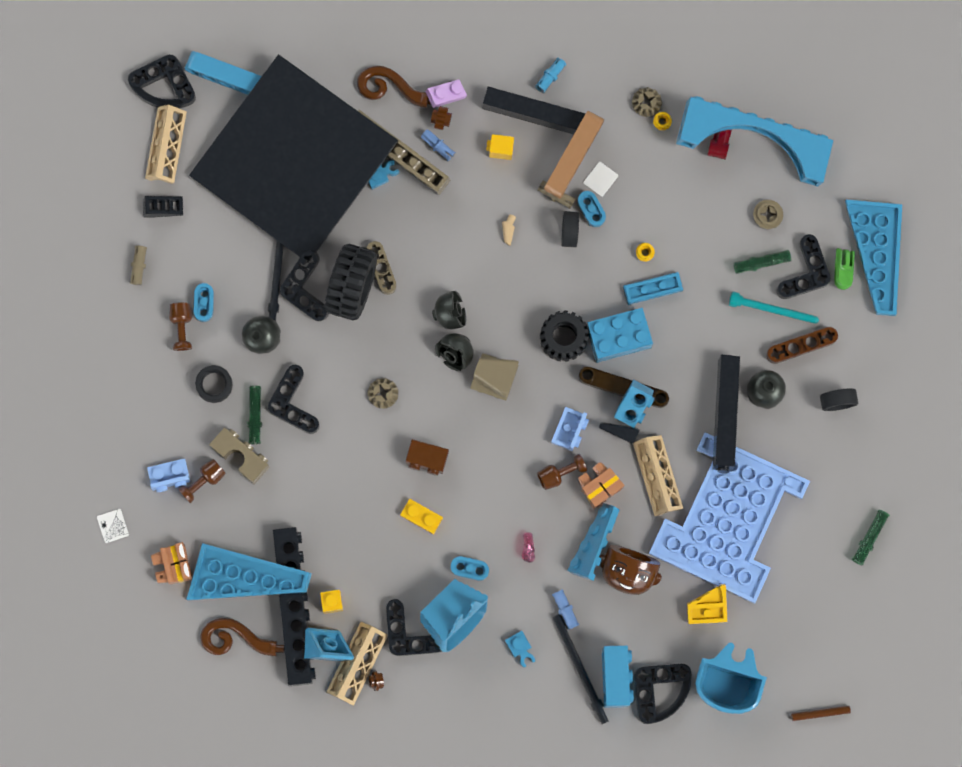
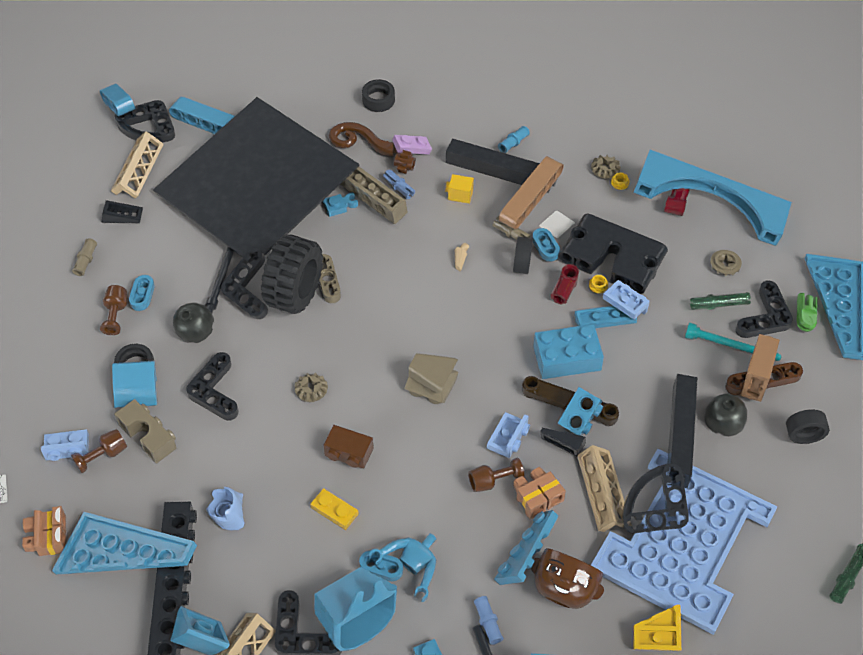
camera: 10 degrees right, 25 degrees down
reddish brown plant [201,618,285,656] -> none
clear green pin [247,386,262,445] -> none
yellow brick [320,590,343,614] -> none
pearl dark grey cylinder [432,291,466,330] -> none
pearl dark grey cylinder [435,333,474,371] -> none
clear pink arm [521,532,535,563] -> none
black tyre [540,310,589,362] -> none
none -> dark azure beam [100,83,135,116]
none -> dark azure slope [112,361,158,408]
none -> light blue hair [206,487,245,531]
none -> black tyre [362,79,395,112]
none -> dark azure piece [369,533,437,602]
none -> dark red piece [551,264,579,305]
none -> black connector [558,213,668,294]
none -> light blue bracket [603,280,650,320]
none -> black beam [622,463,689,533]
none -> medium nougat window [741,334,780,402]

